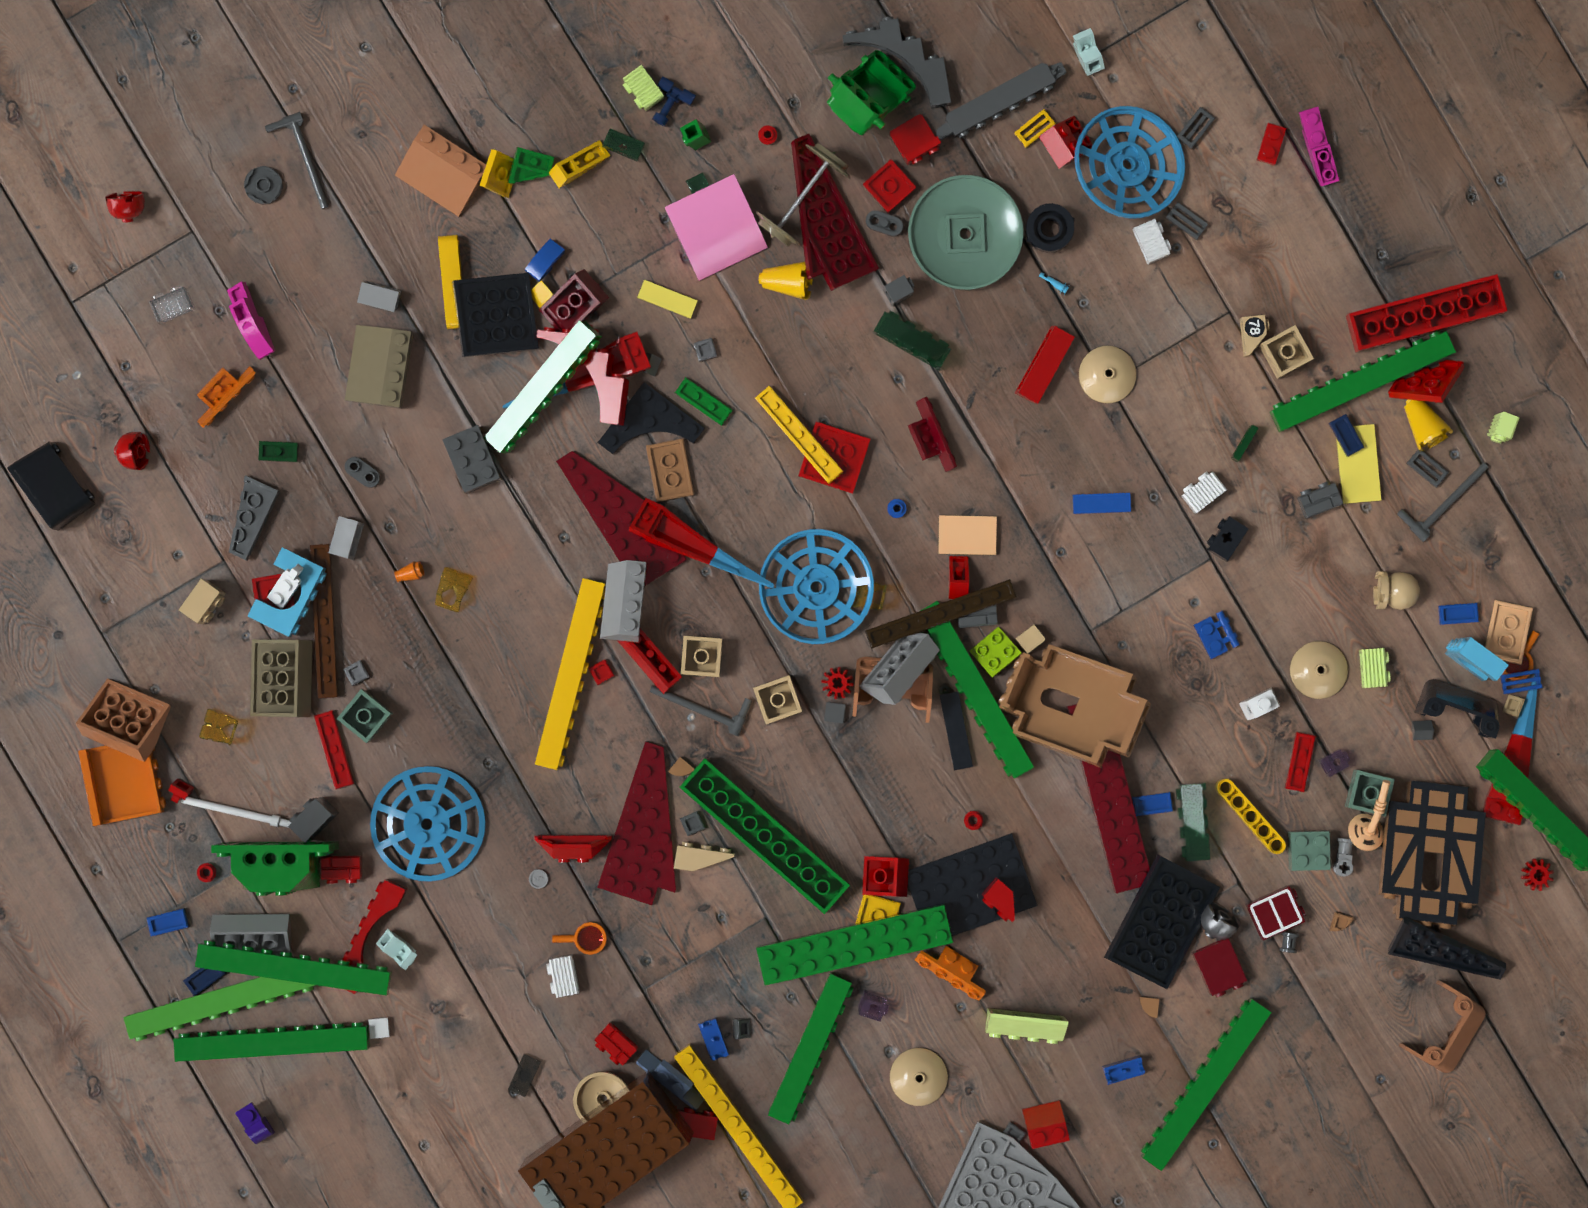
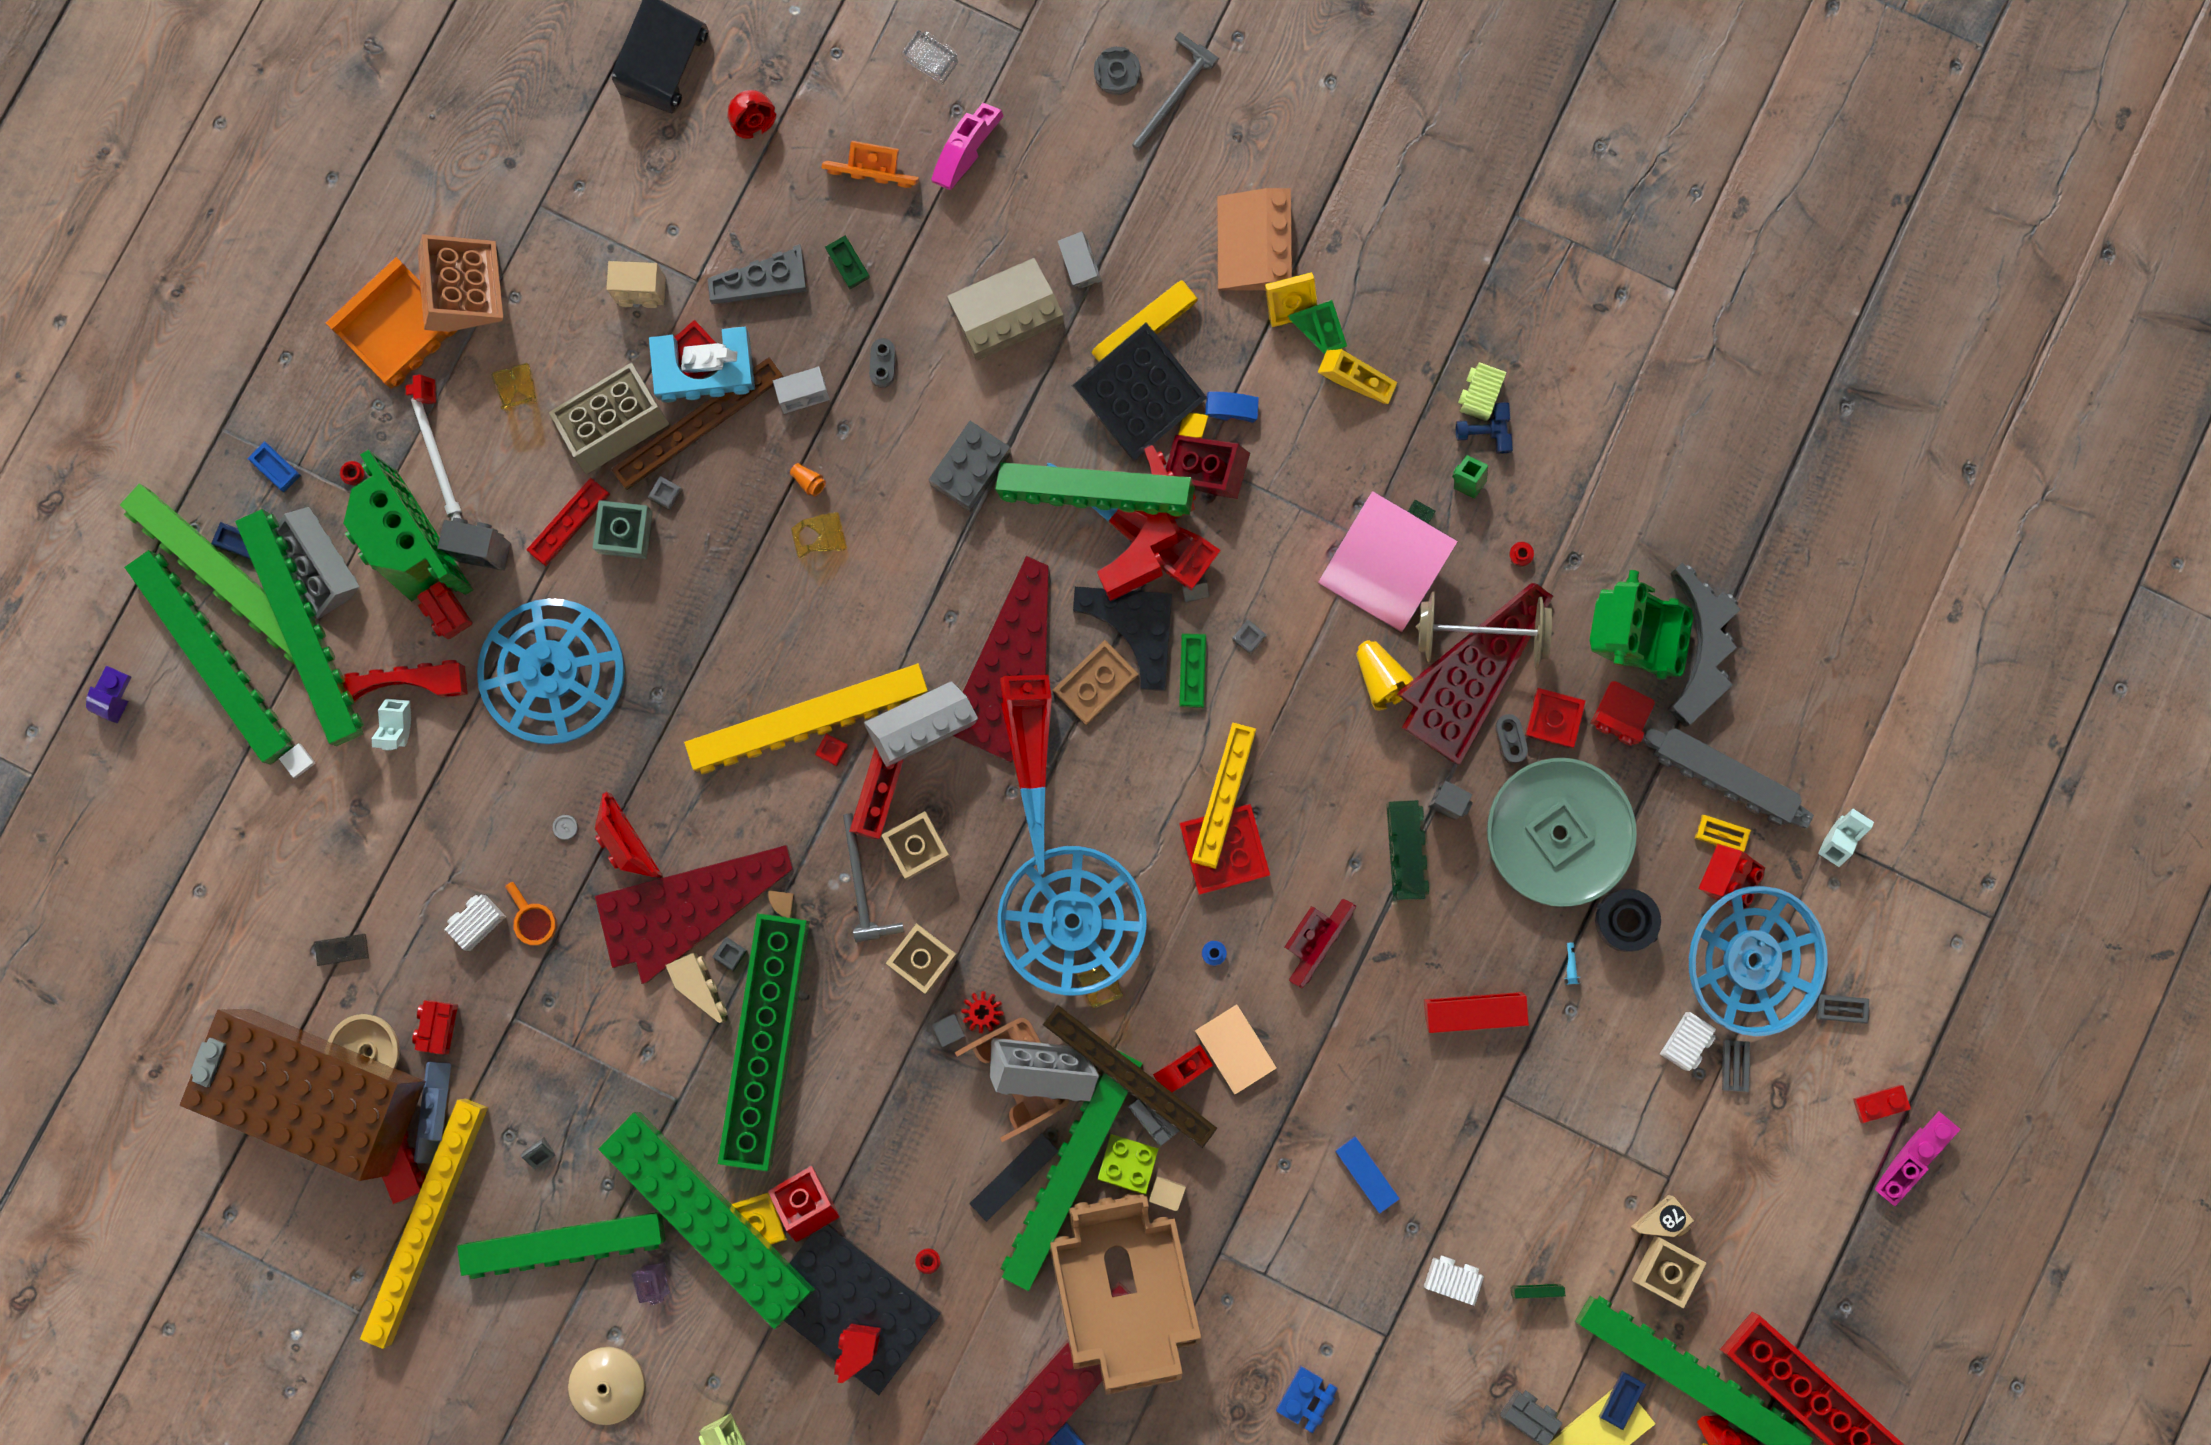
camera: 60 degrees right, 5 degrees down
clear green tile [602,129,645,162] -> none
light yellow tile [637,280,698,319] -> none
blue hinge [698,1017,729,1061] -> none
orange bracket [914,946,986,1001] -> none
tan dish [1079,346,1136,403] -> none
black brick [1206,516,1249,562] -> none

